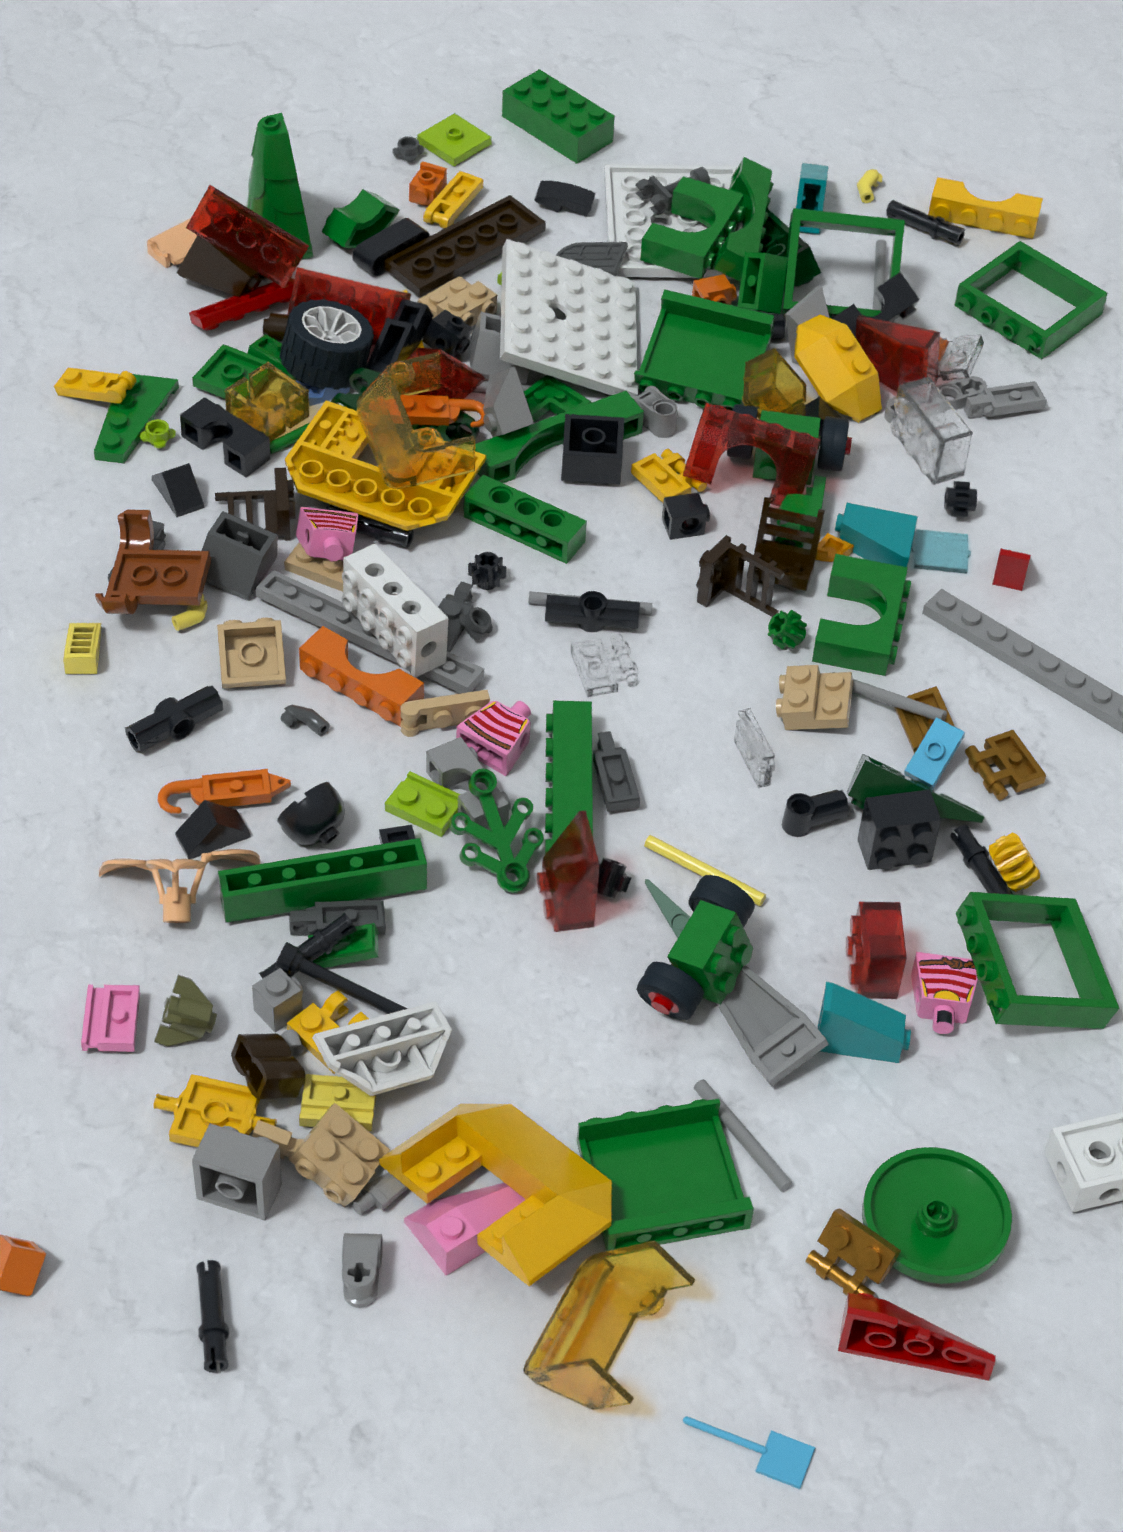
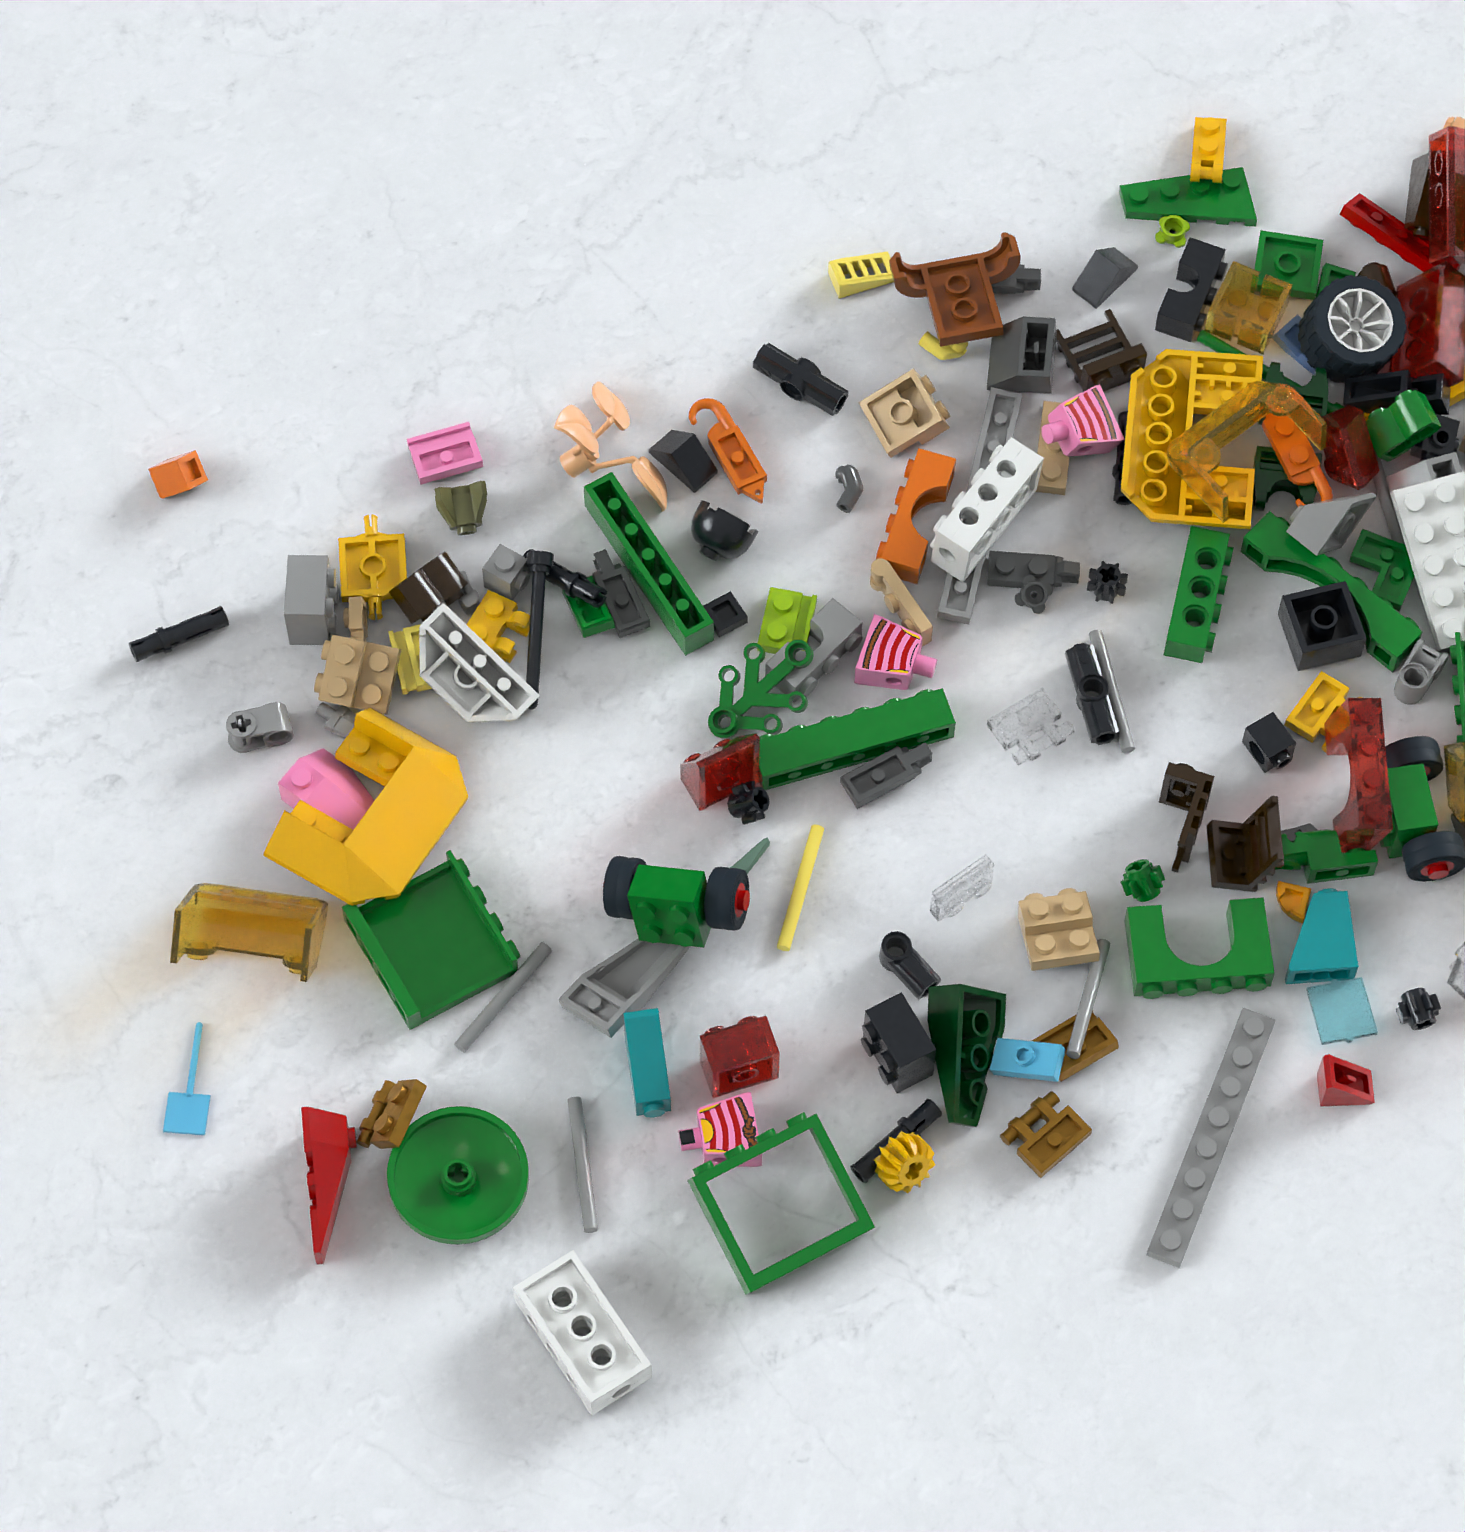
camera: 75 degrees right, 15 degrees up
none -> light grey bar [568,1097,598,1233]
none -> green brick [1362,390,1442,462]

